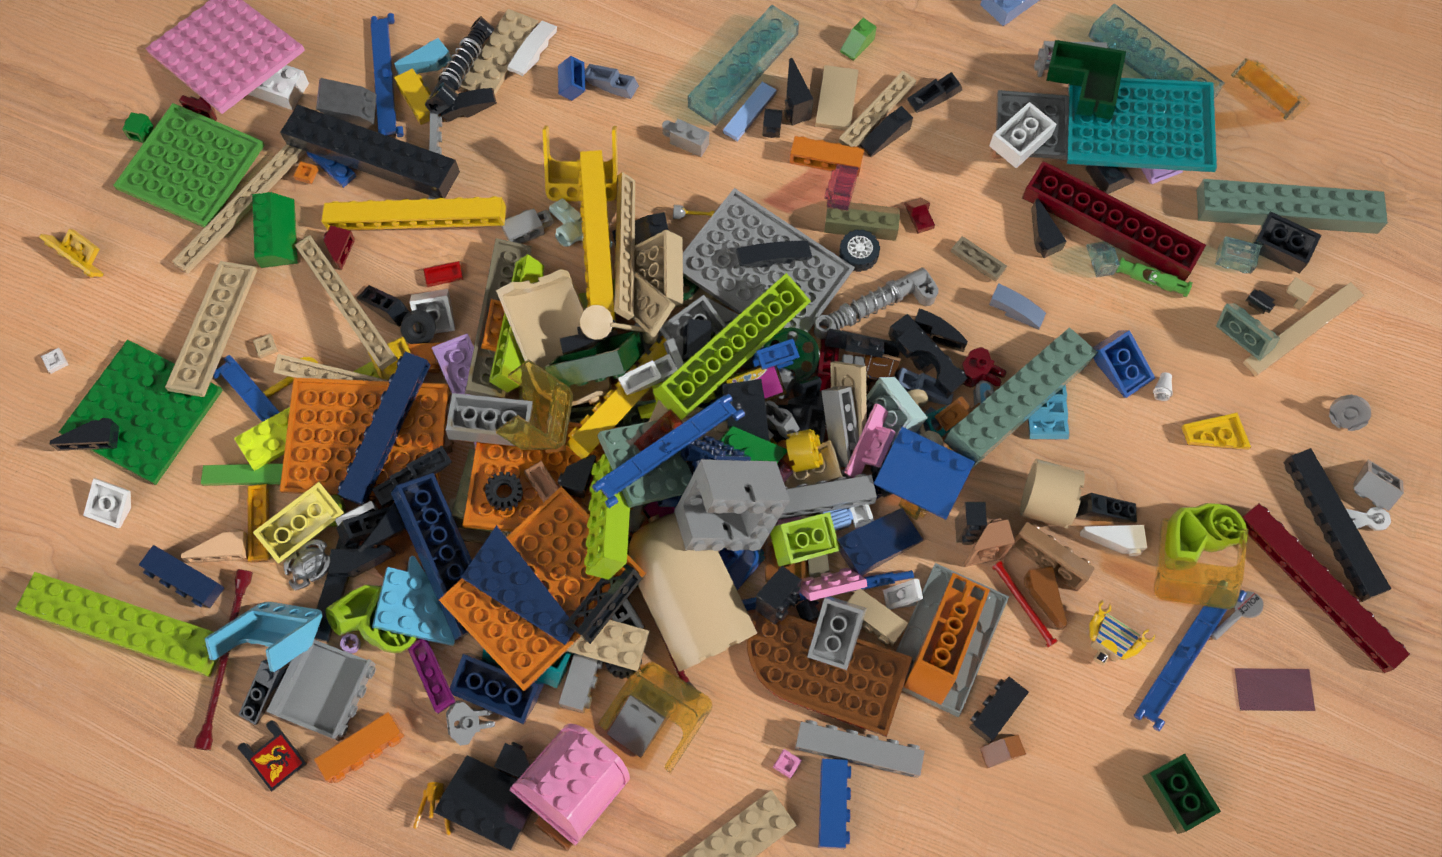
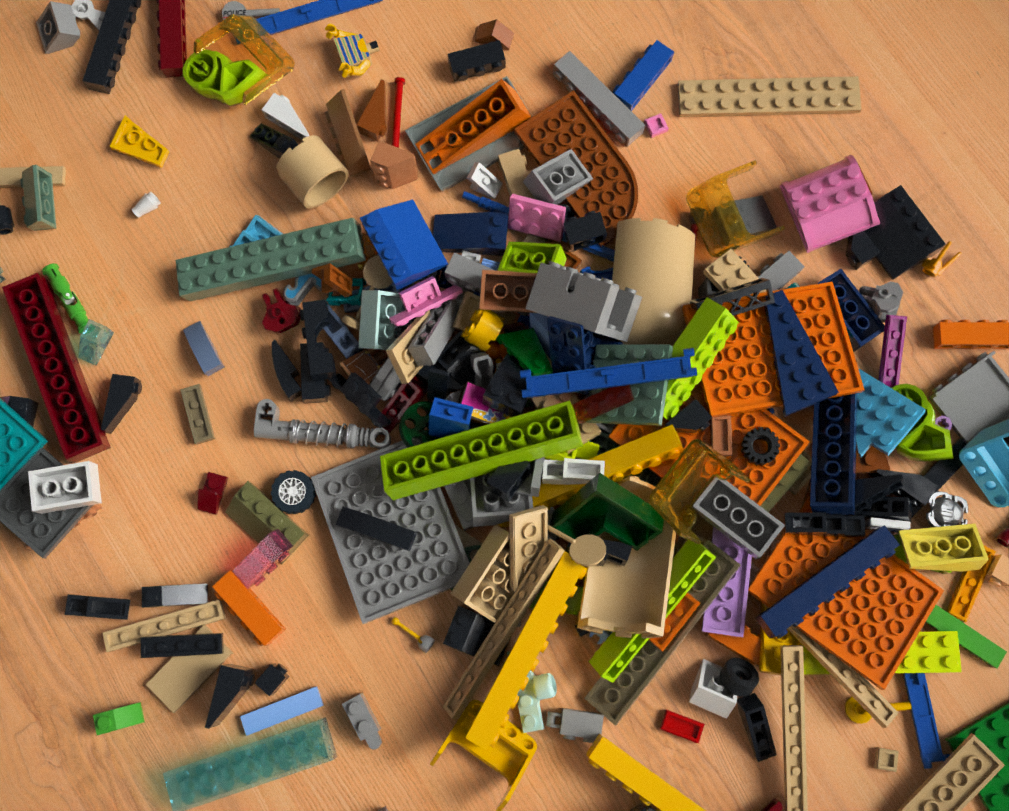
camera: 145 degrees left, 10 degrees up
black brick [955,502,987,545] -> none
blue slope [1093,330,1155,398] -> none
light grey tile [1329,394,1371,431] -> none
none -> black tile [140,633,224,658]
none -> nougat slope [479,270,537,313]

